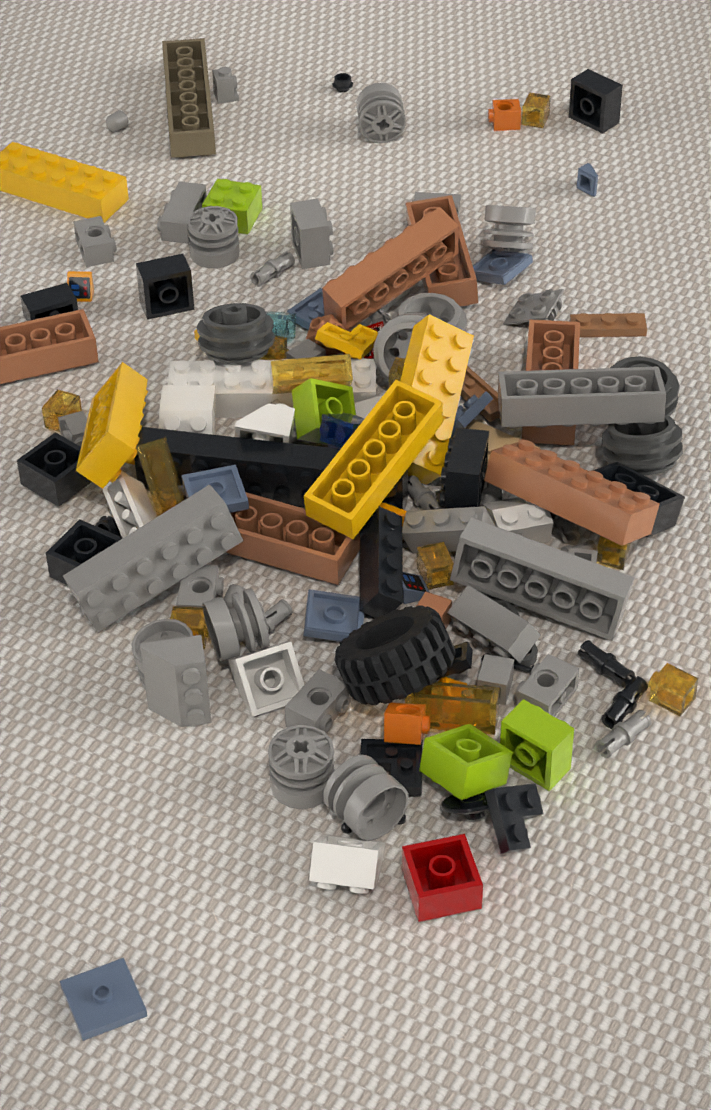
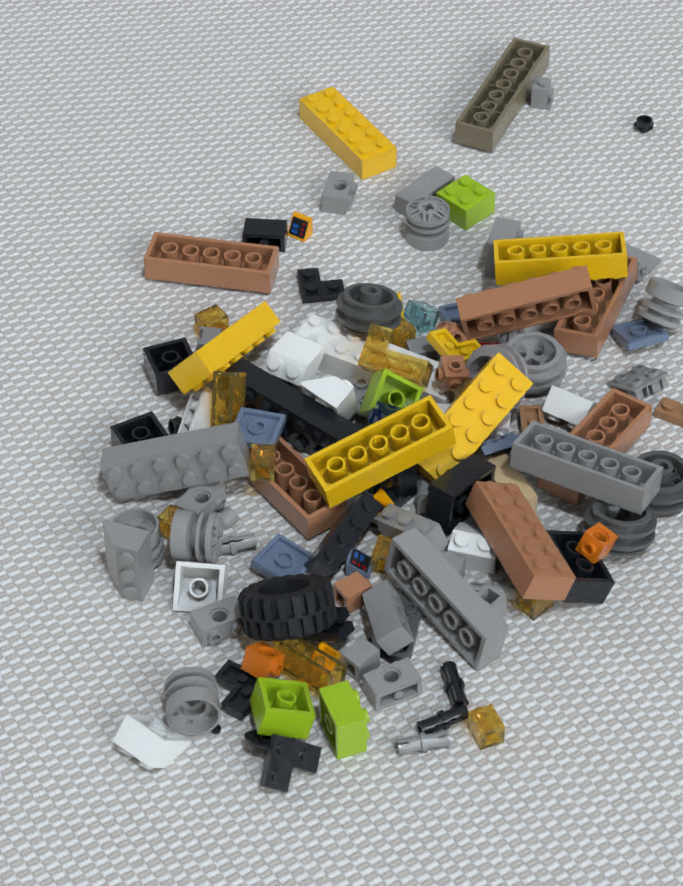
camera: 30 degrees right, 0 degrees up
light grey piece [106,110,129,132] -> none
black brick [136,254,195,320] -> none
light grey pin [250,251,295,287] -> none
light grey wheel [268,725,335,810] -> none
light grey wheel [357,83,406,143] -> none
red brick [402,834,483,922] -> none
none -> clear yellow brick [250,444,276,481]
none -> black plate [297,268,345,304]
none -> clear yellow brick [365,323,393,356]
none -> nougat brick [435,355,470,392]
none -> yellow brick [493,231,628,286]
none -> white slope [542,385,598,429]
none -> orange brick [575,522,618,564]

